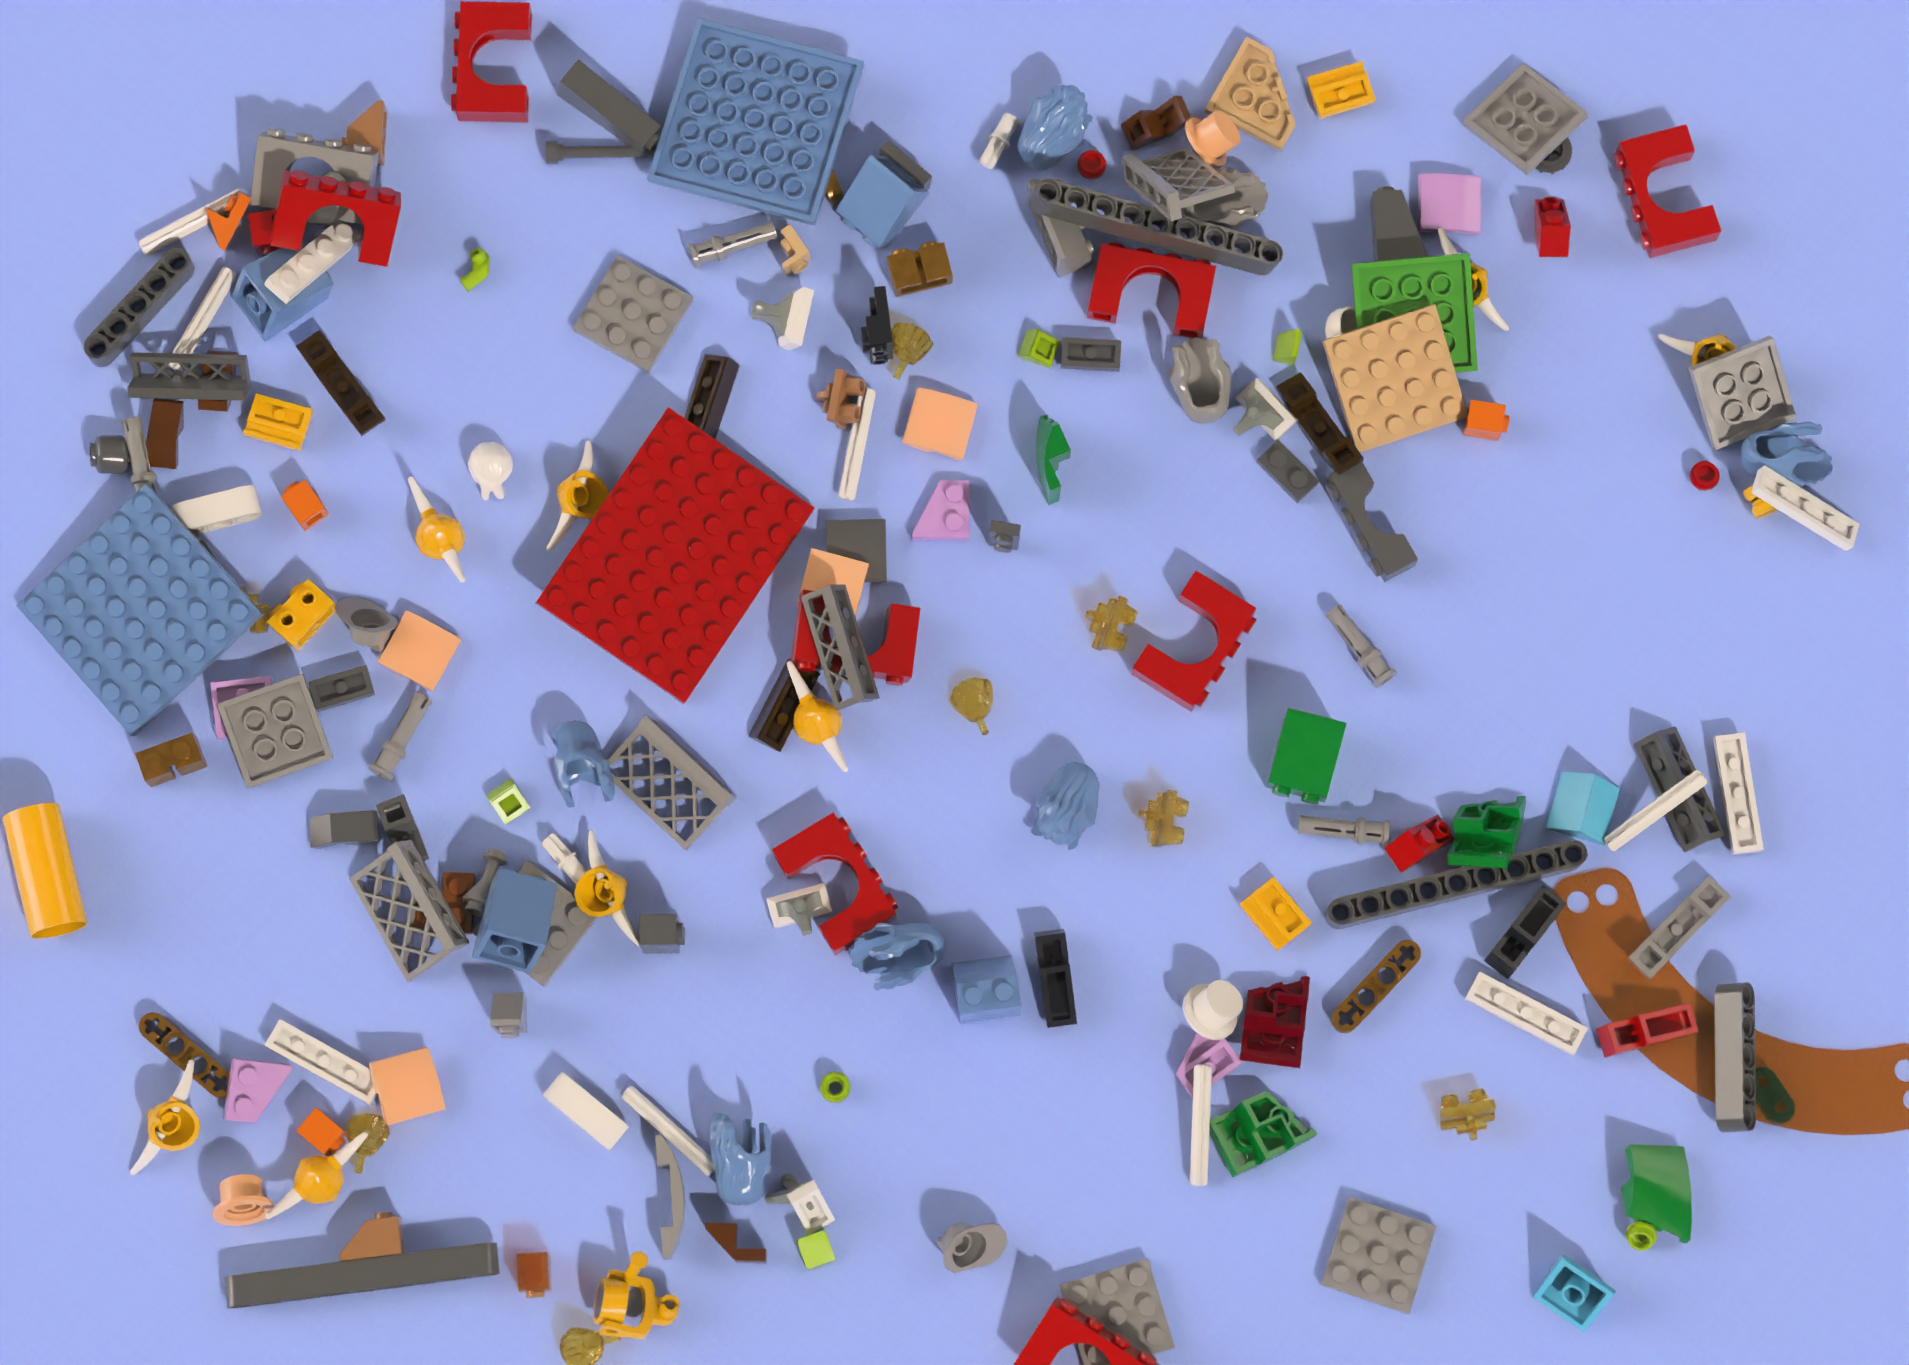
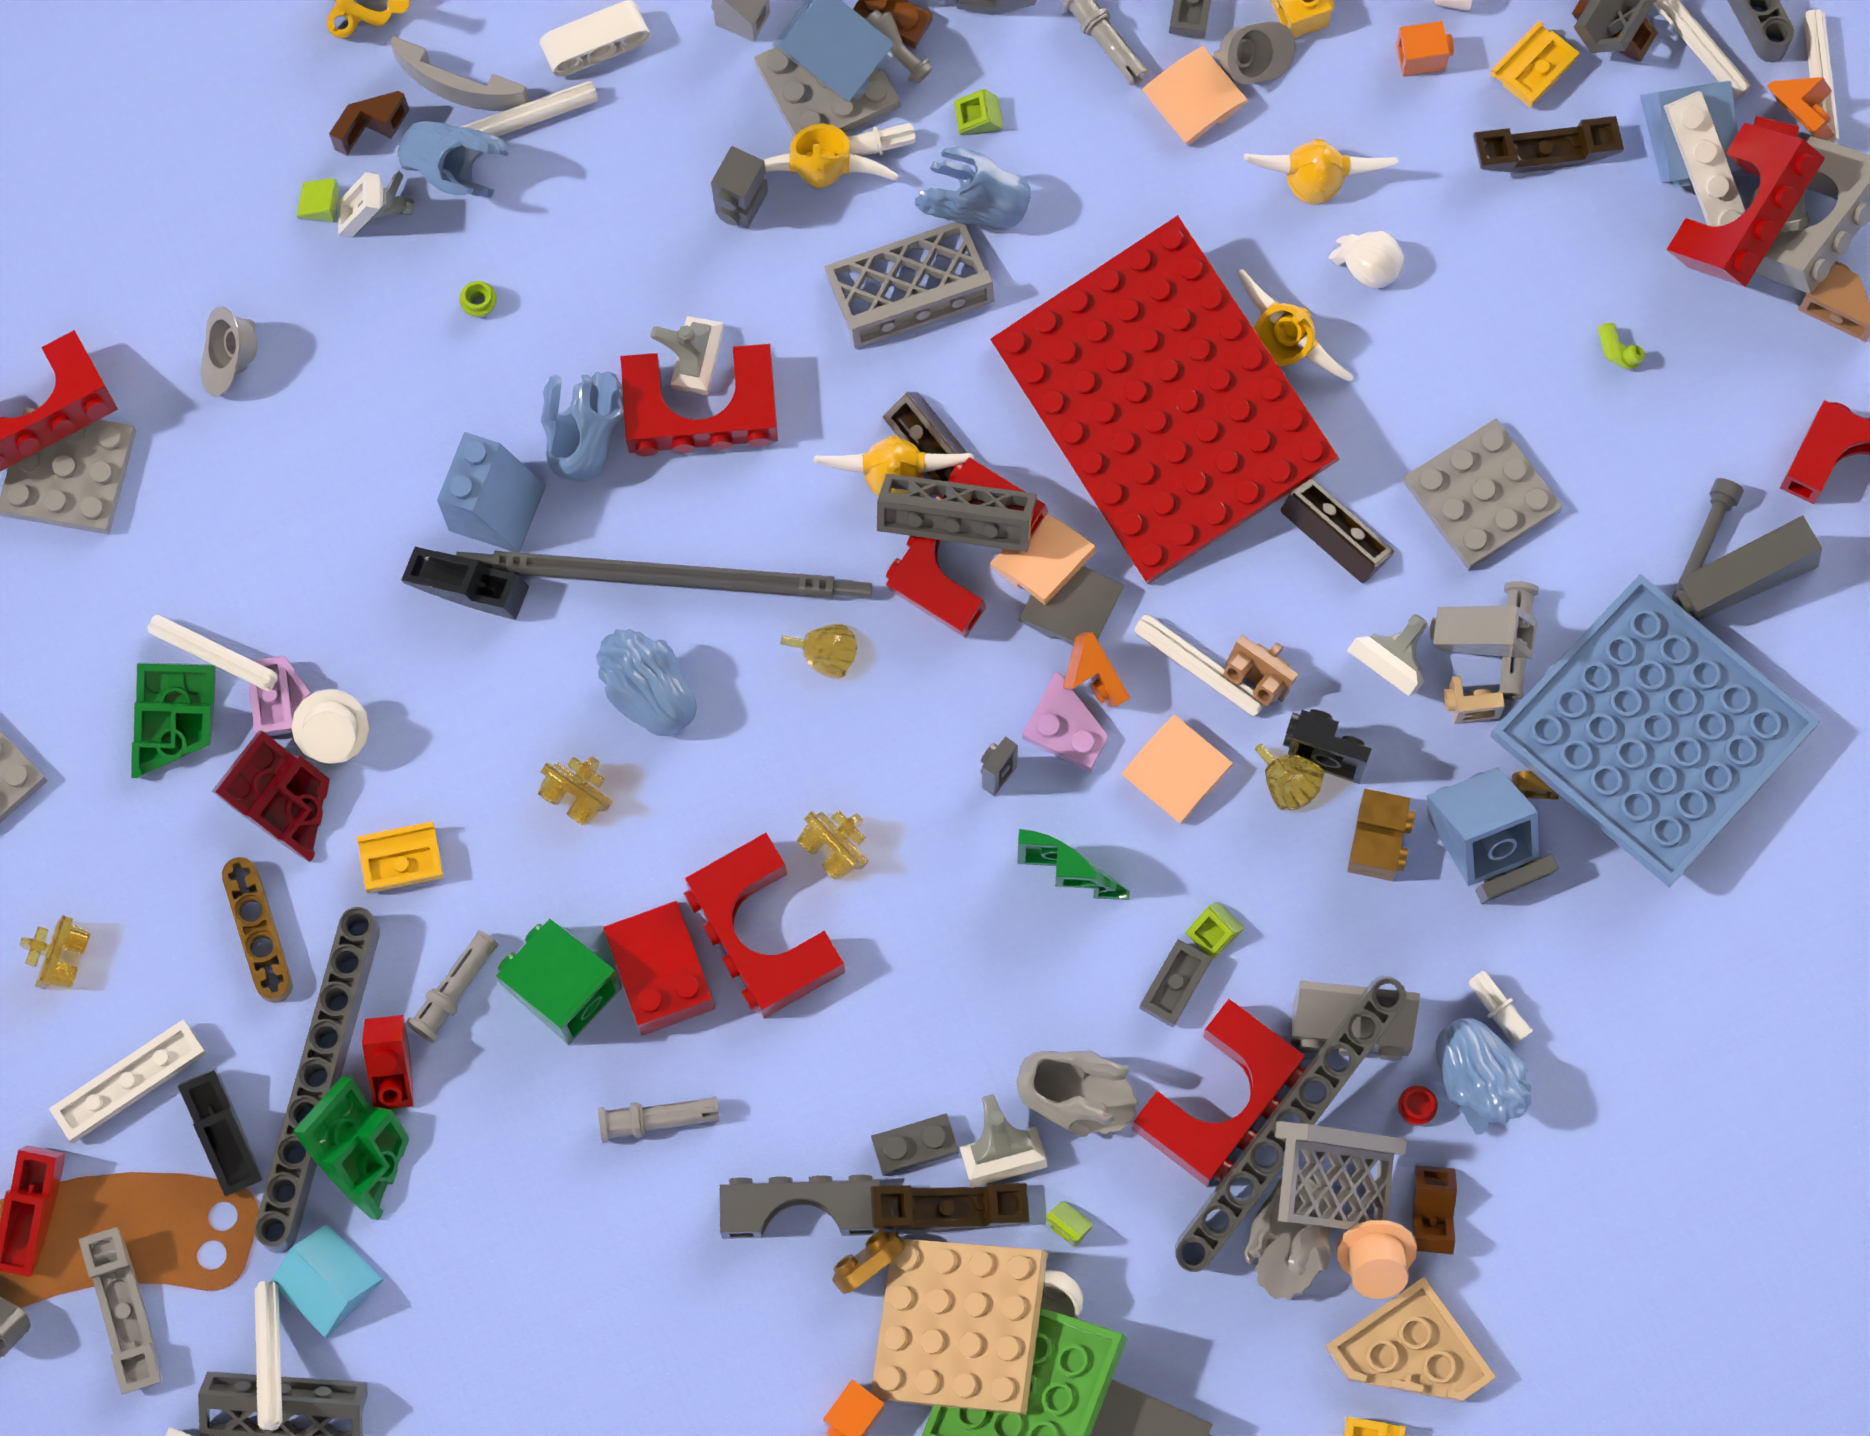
camera: 120 degrees right, 5 degrees down
none -> dark grey axle [456,550,872,599]
none -> red slope [603,900,715,1036]
none -> pearl gold plate [832,1230,905,1294]
none -> orange slope [1063,632,1130,706]
none -> light grey slope [1430,606,1537,659]

